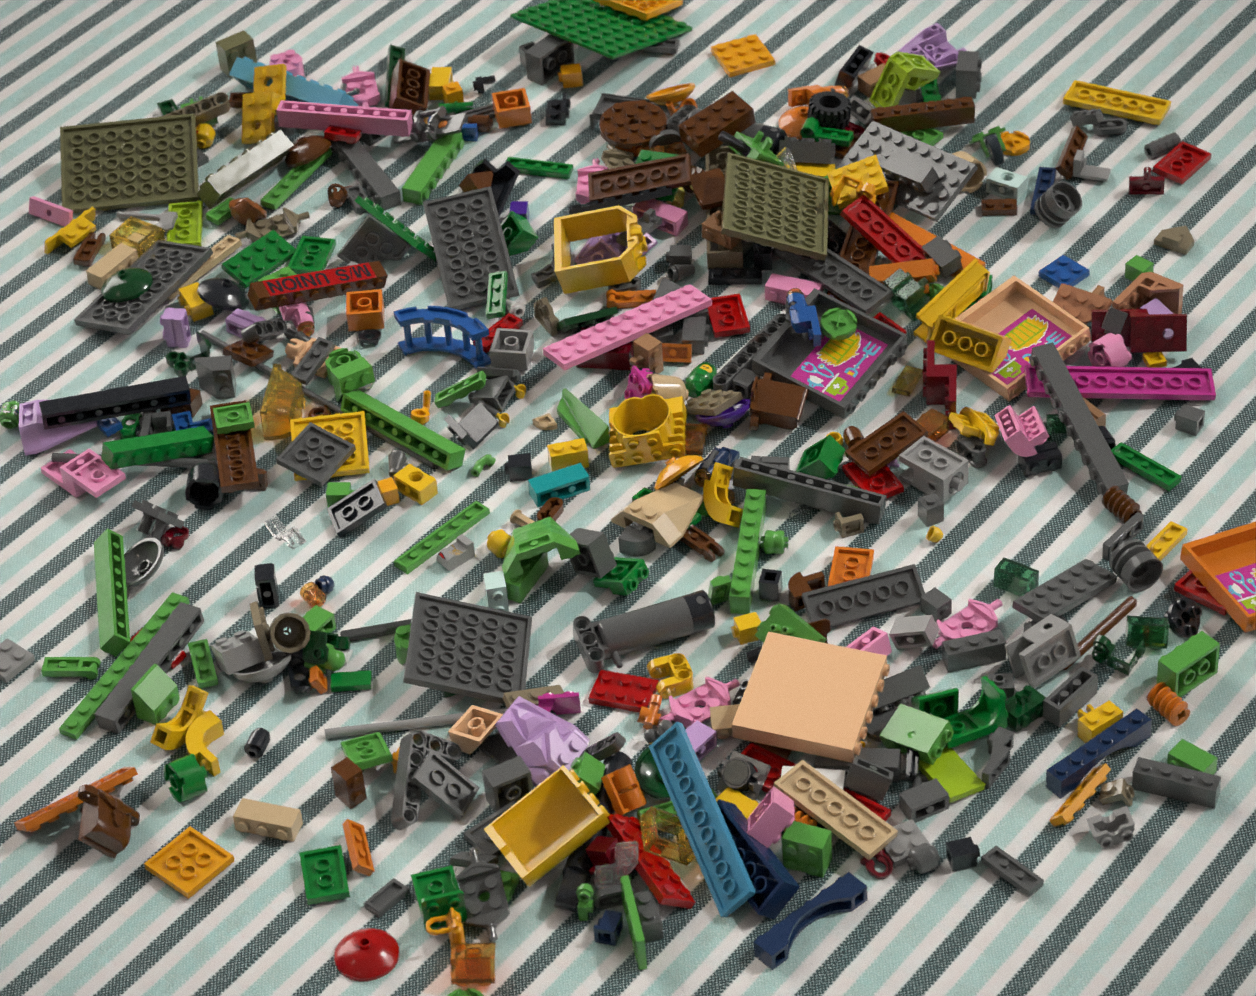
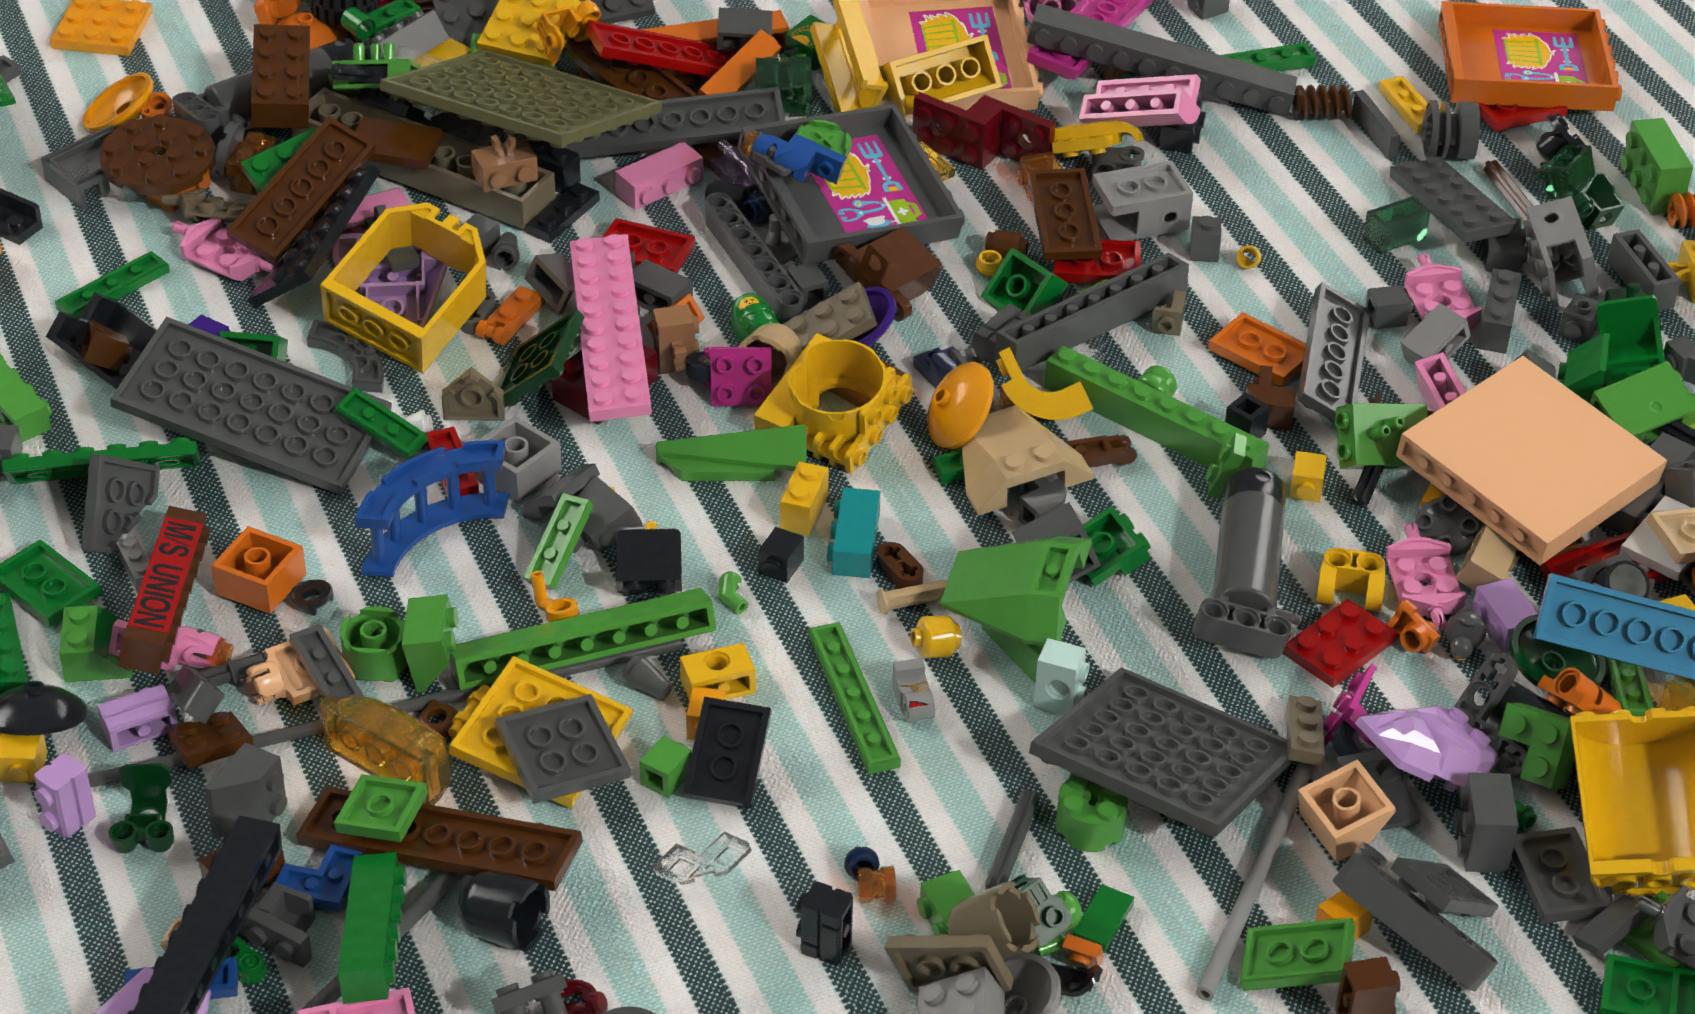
camera: 65 degrees left, 0 degrees up
tan tile [532,413,558,430] -> none

